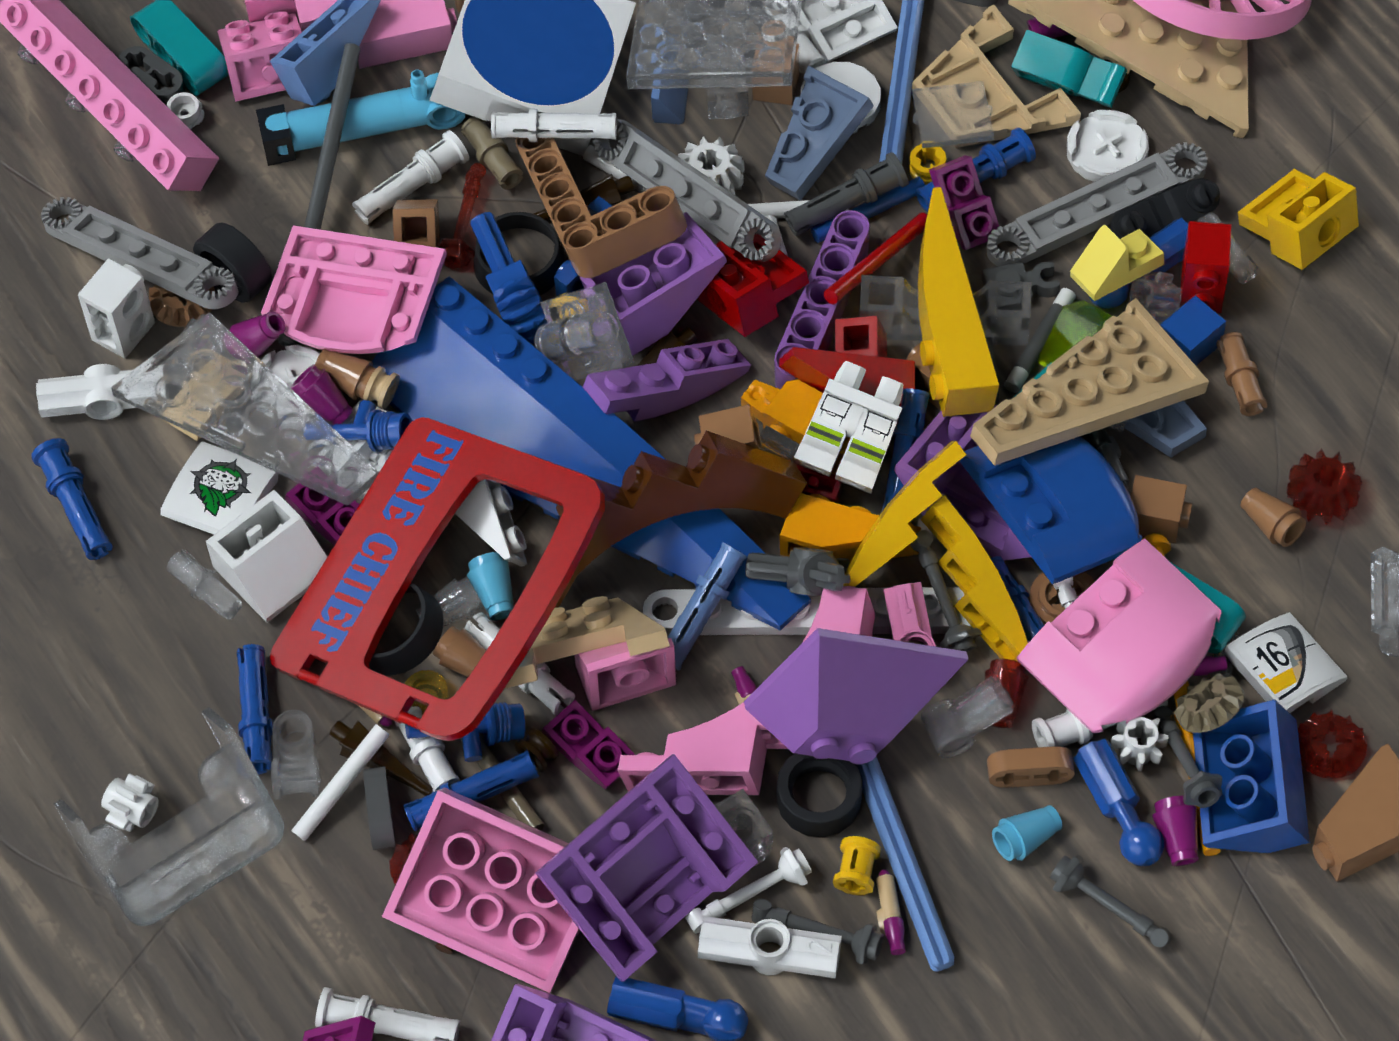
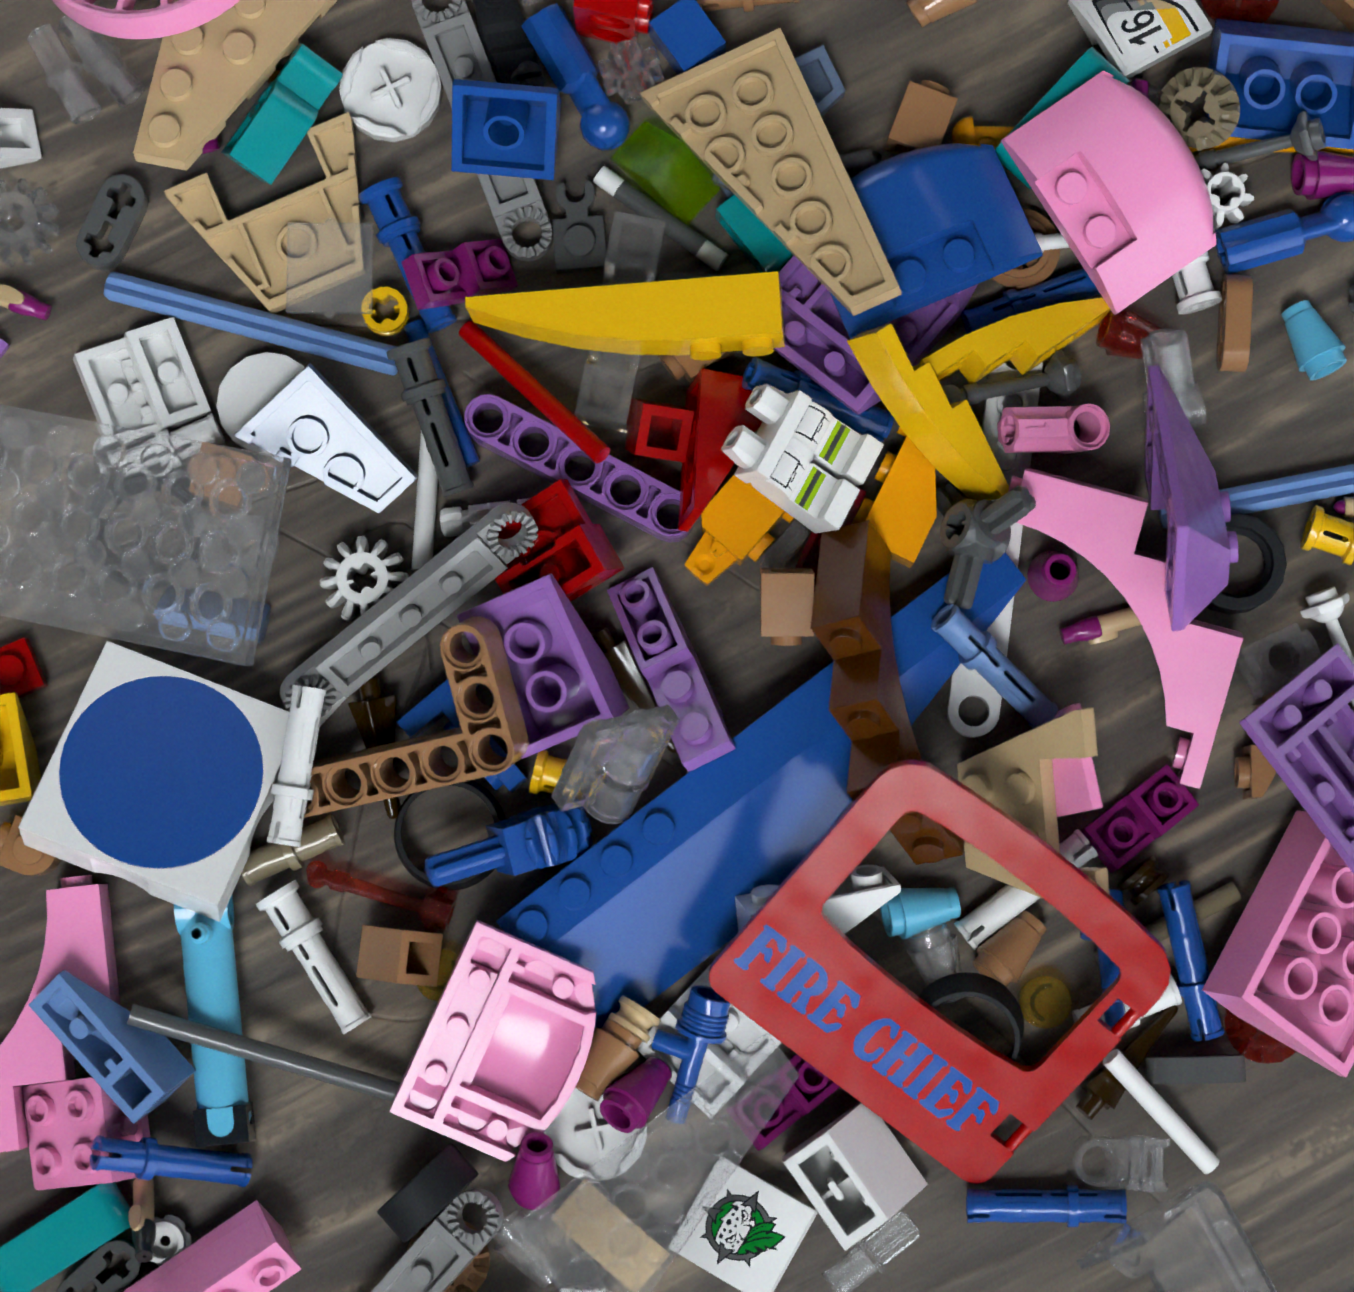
camera: 85 degrees left, 25 degrees up
light yellow slope [1070,225,1164,301] -> none
none -> blue pin [90,1135,253,1187]
none -> piece [129,1178,156,1262]
none -> blue slope [451,79,561,180]
none -> magenta cone [1027,550,1079,602]

